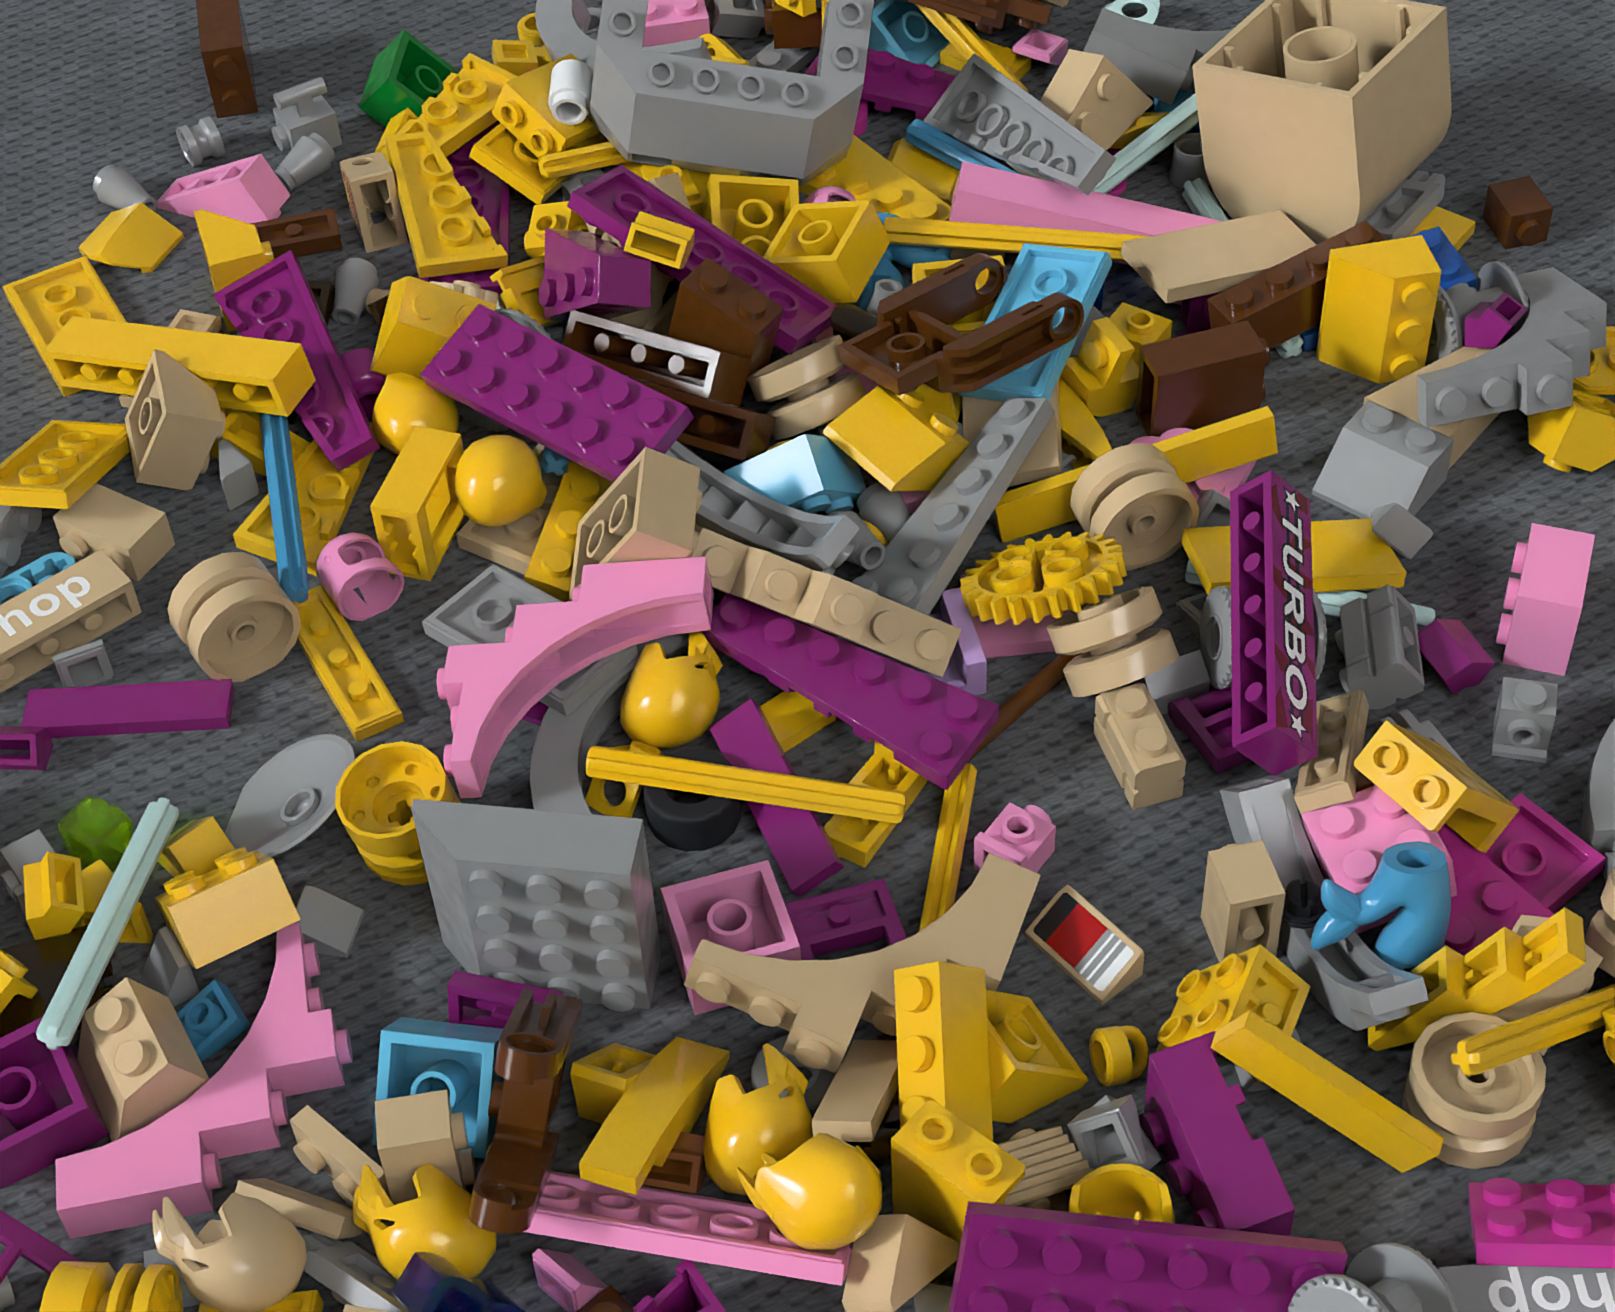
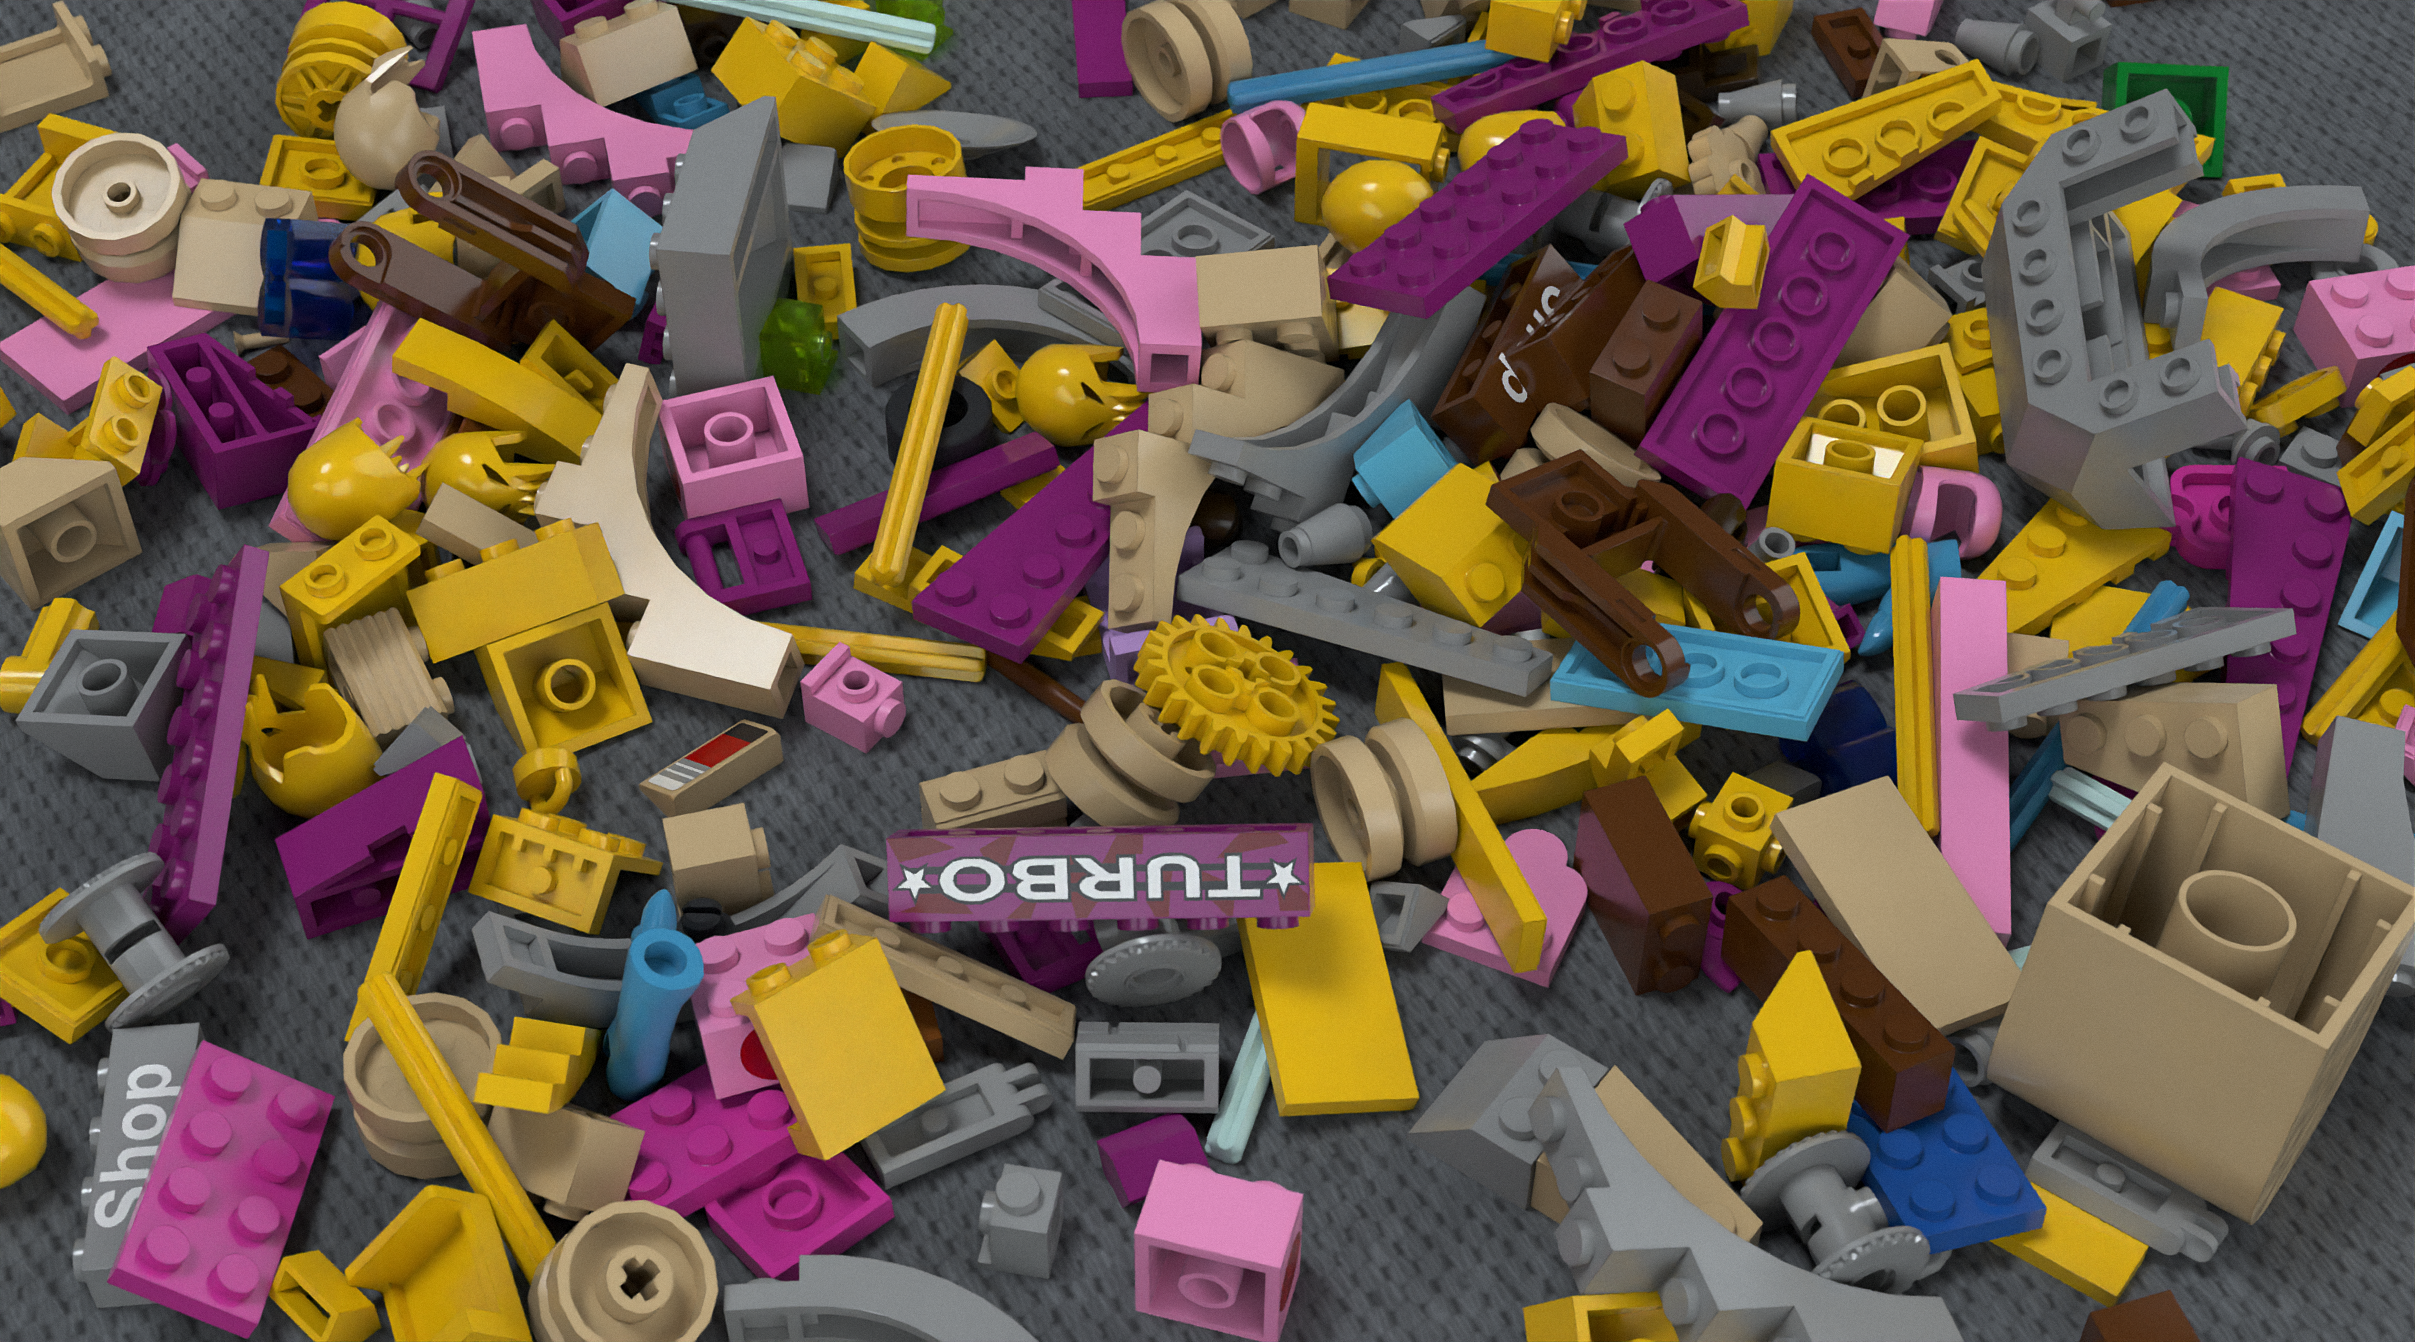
camera: 85 degrees right, 0 degrees up
light grey slope [1371,503,1433,560] -> none
magenta piece [1465,291,1528,348] -> none

